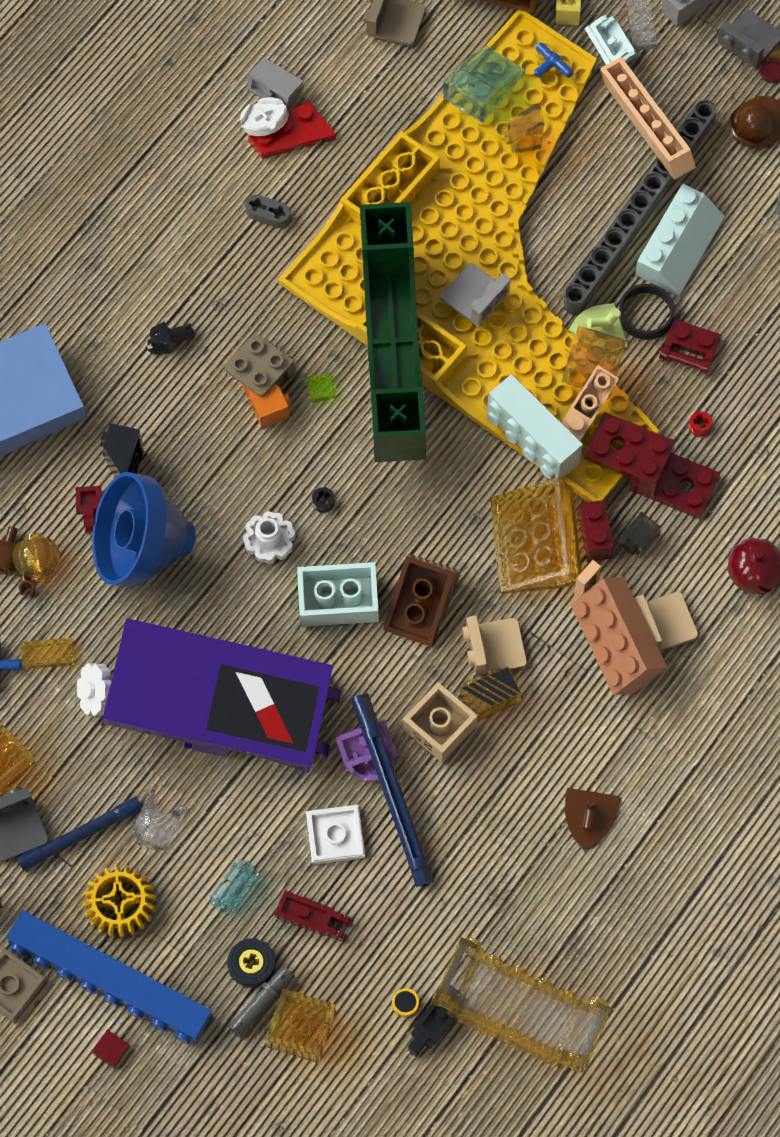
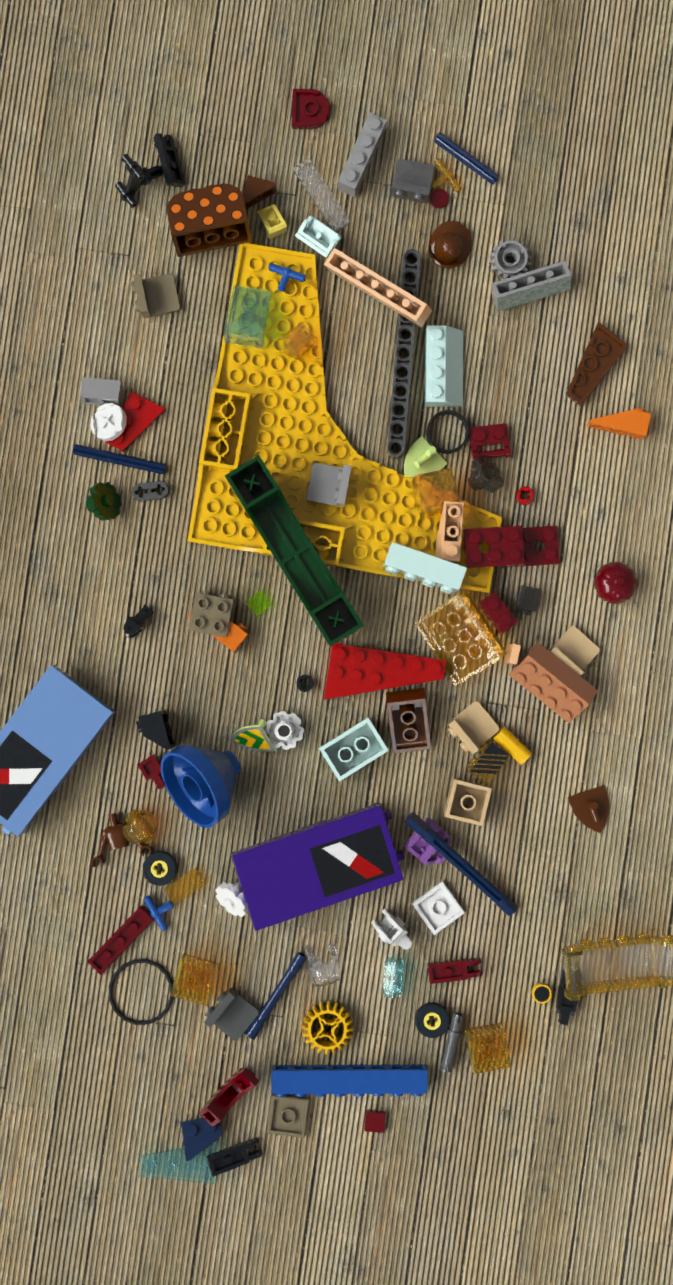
camera: 30 degrees left, 20 degrees up
none -> dark blue axle [73,444,166,474]
none -> dark green plant [86,482,122,521]
none -> black bush [142,851,177,886]
none -> shield [230,719,276,752]
none -> red wing [324,644,446,700]
none -> white hinge [371,909,412,950]
none -> clear smoke plant [468,455,503,493]
none -> yellow axle [493,726,532,765]

